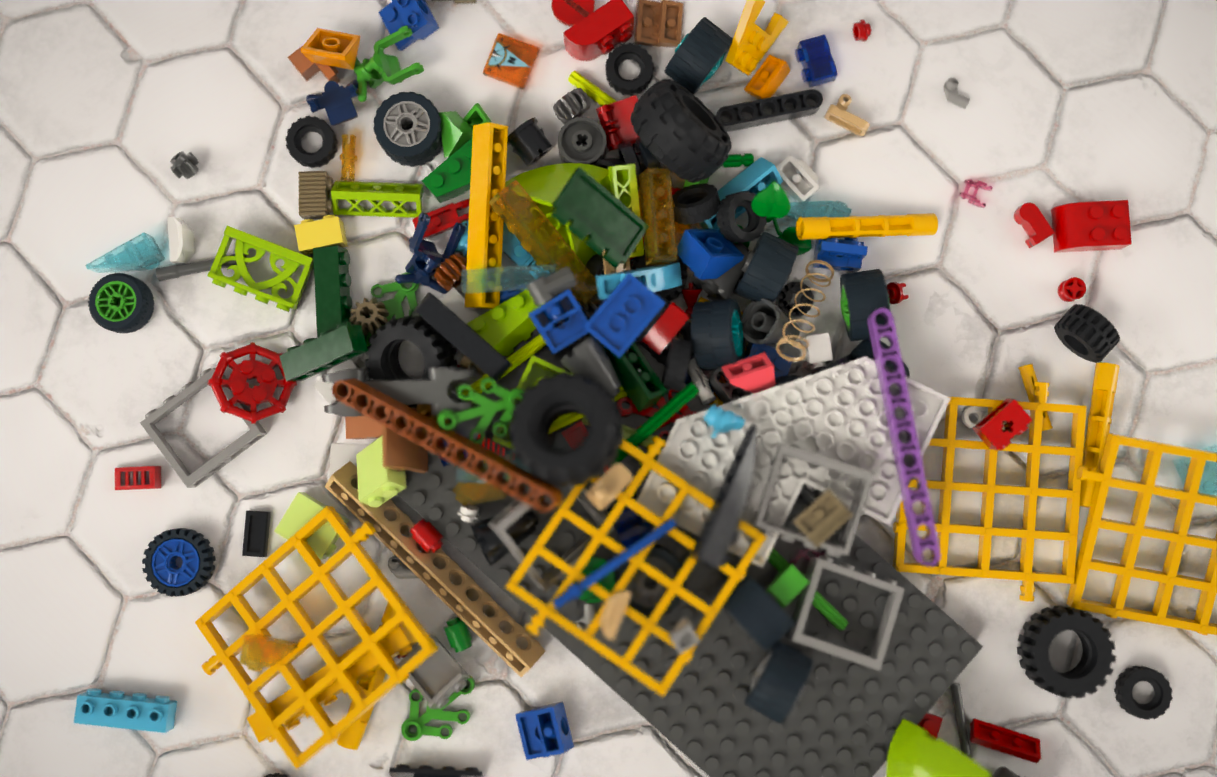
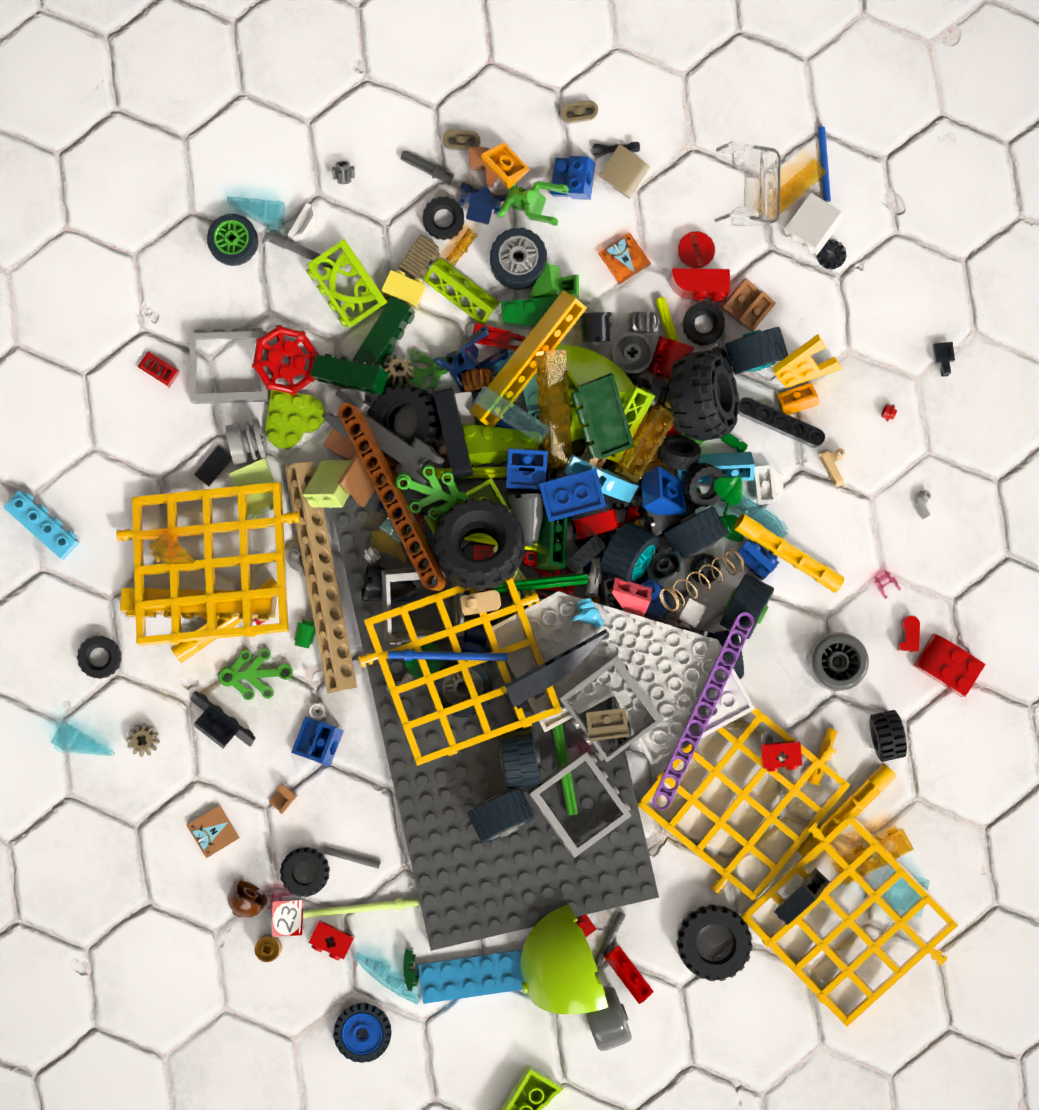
camera: 25 degrees right, 0 degrees up
wheel [142,528,216,597] -> none
light grey panel [397,634,470,710] -> none
red brick [410,519,444,553] -> none
dark grey piece [526,267,577,306] -> none
tan slope [599,590,632,640] -> none
light grey slope [669,617,700,655] -> none
bright green slope [766,563,809,608] -> none
clear blue brick [795,34,838,88] -> none
red plate [886,282,909,305] -> none
red wheel [1057,277,1086,302] -> none
black tyre [1114,666,1173,720] -> none
none -> light grey wheel [225,418,267,465]
none -> lime plate [266,390,325,449]
none -> white plate [308,702,327,721]
none -> dark grey axle [400,151,455,185]
none -> dark tan plate [443,129,480,151]
none -> black slope [773,868,830,925]
none -> dark grey wheel [808,633,869,691]
none -> clear yellow brick [832,827,914,886]

